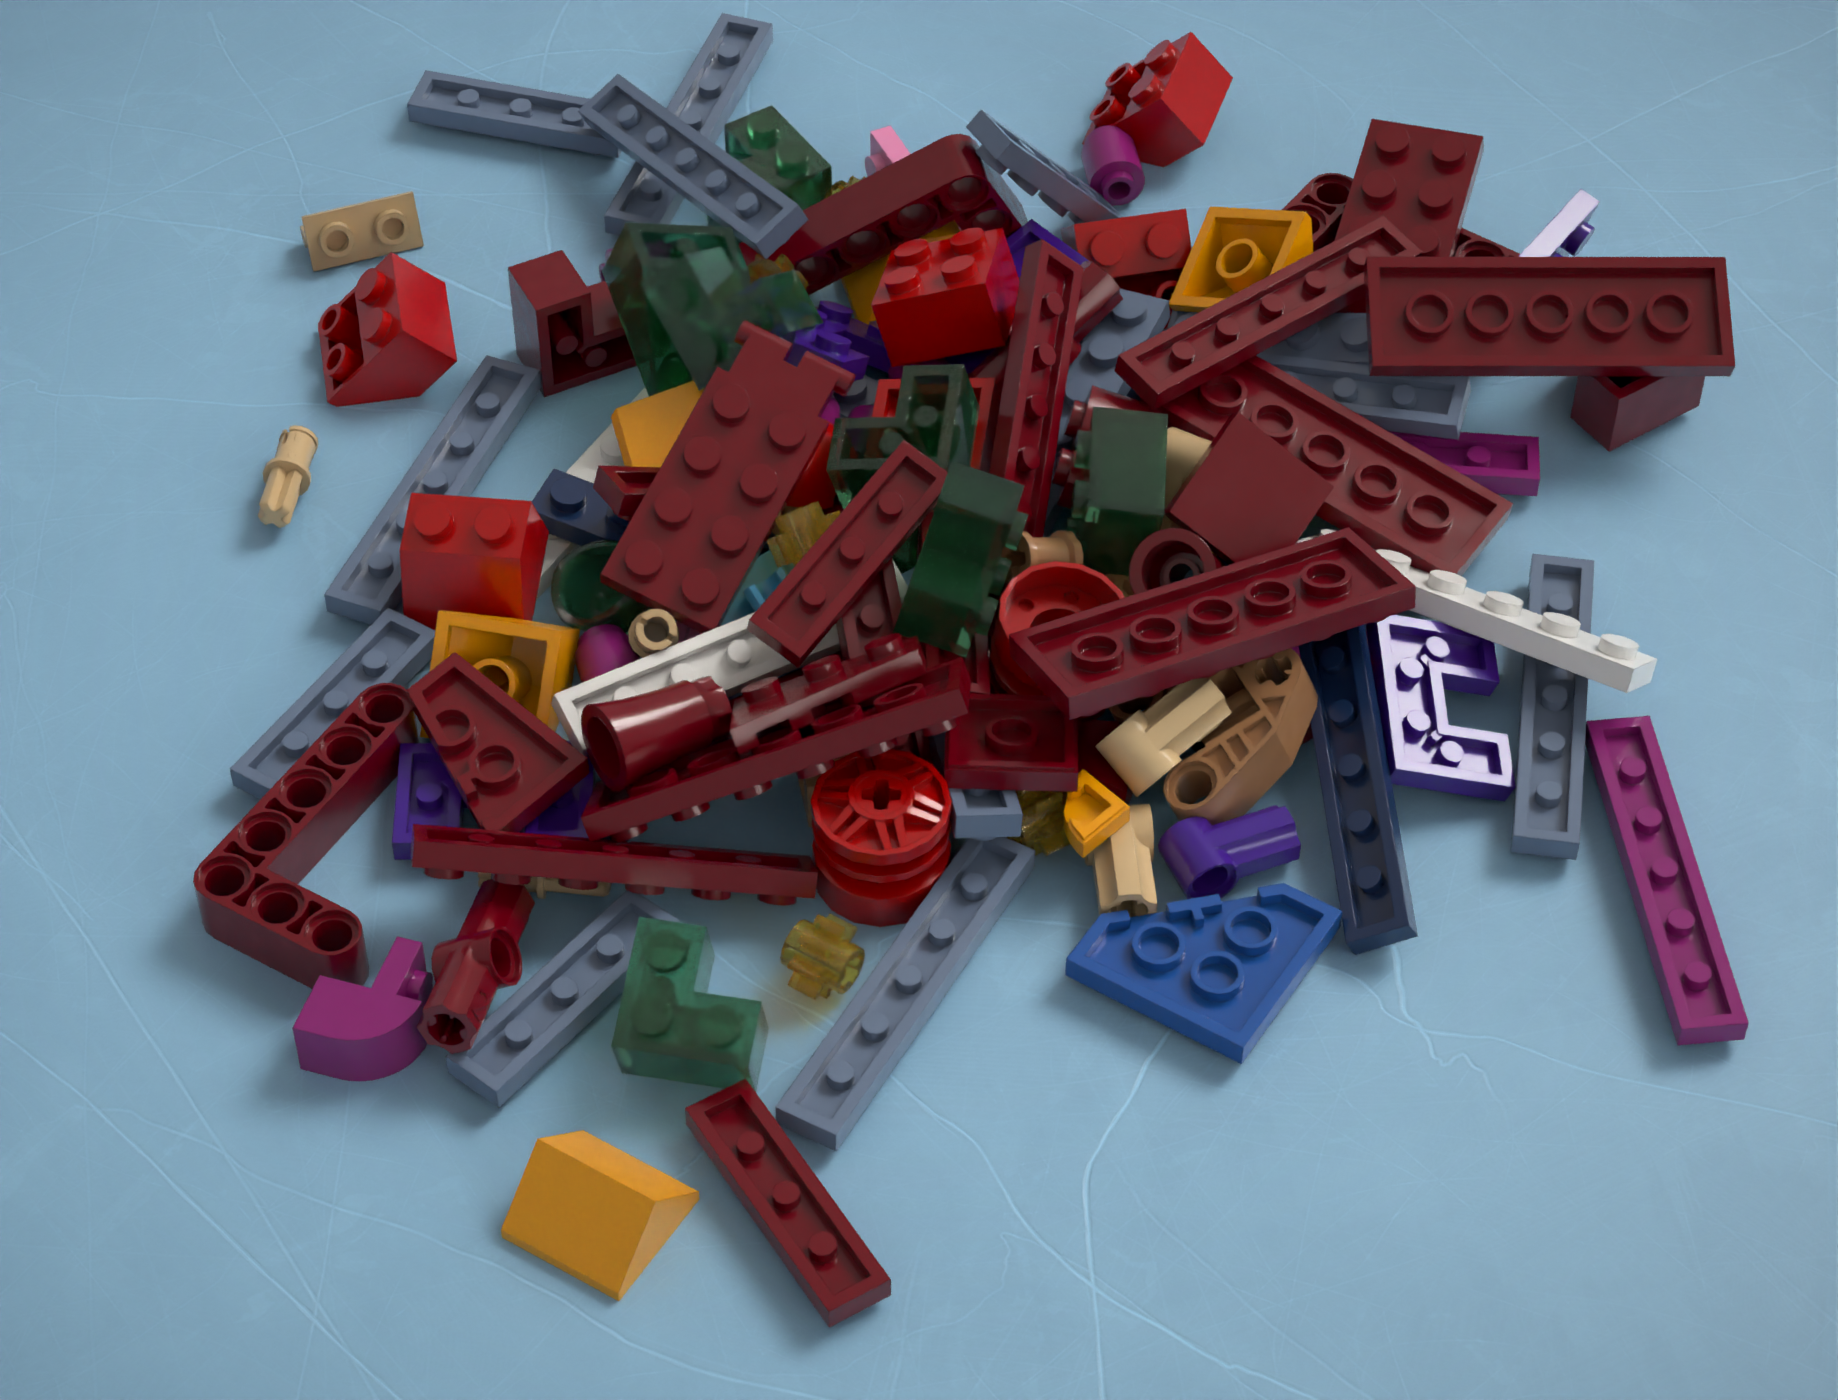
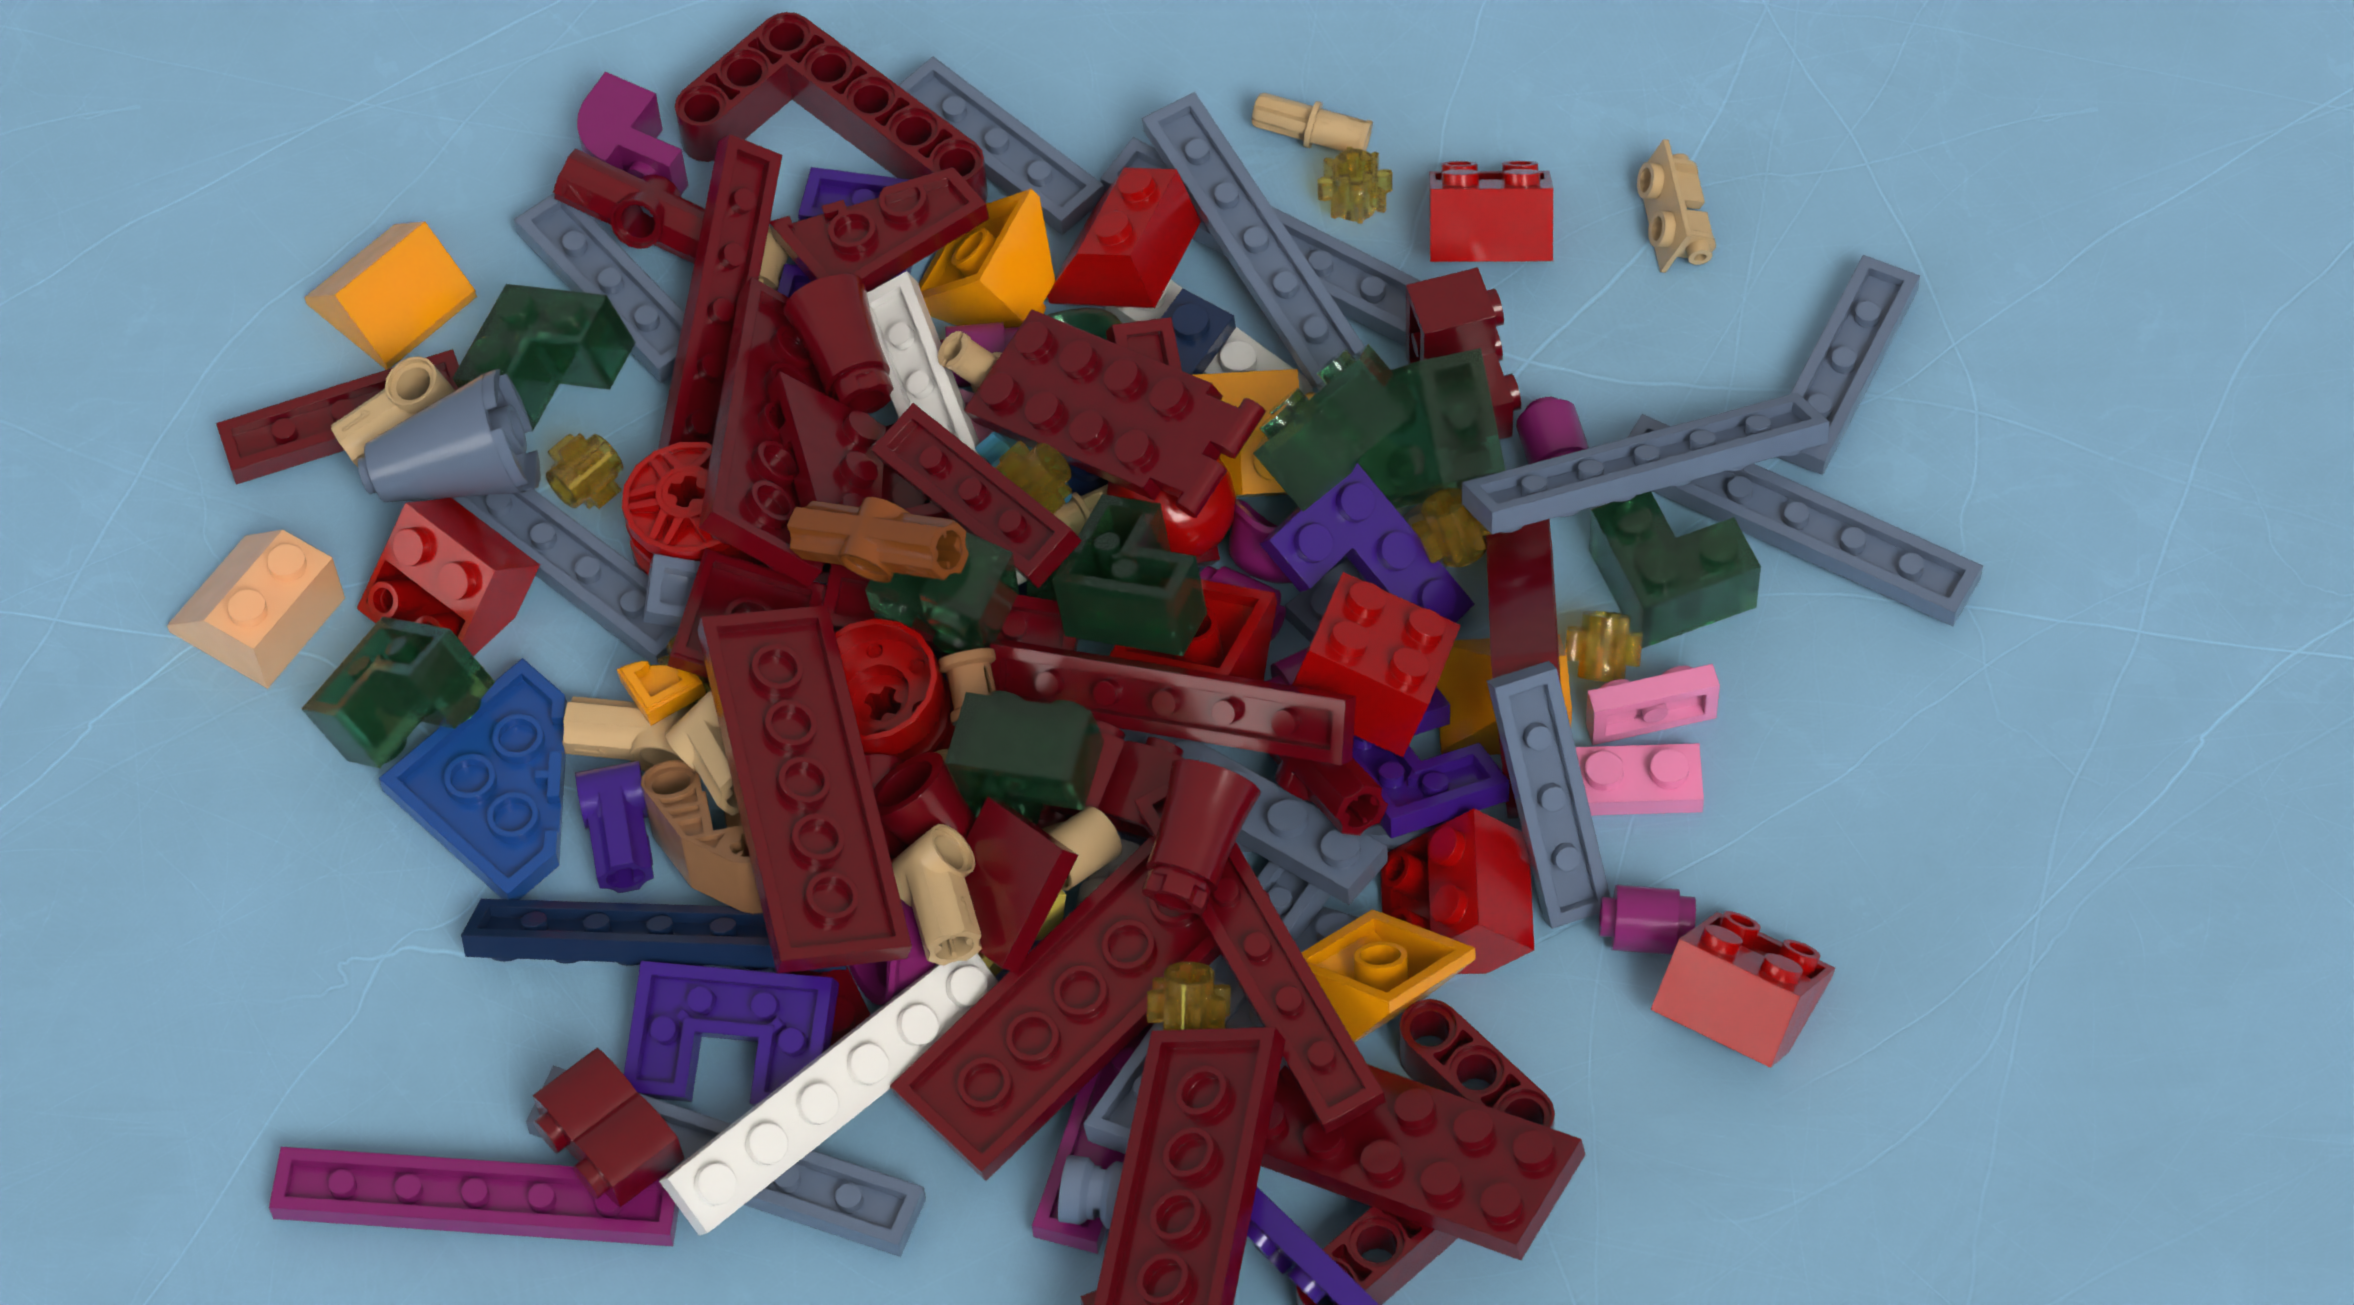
camera: 105 degrees right, 10 degrees up
none -> light nougat slope [167,529,345,689]
none -> clear green brick [301,617,495,768]
none -> tan piece [331,356,455,467]
none -> red slope [356,498,540,677]
none -> sand blue cone [358,369,541,502]
none -> dark red brick [532,1048,685,1208]
none -> dark orange piece [787,497,969,583]
none -> tan piece [891,824,982,966]
none -> sand blue wheel [1058,1155,1124,1229]
none -> sand blue plate [1142,92,1374,399]
none -> dark red plant [1142,759,1261,915]
none -> clear yellow gear [1147,962,1231,1030]
none -> clear yellow gear [1317,146,1392,224]

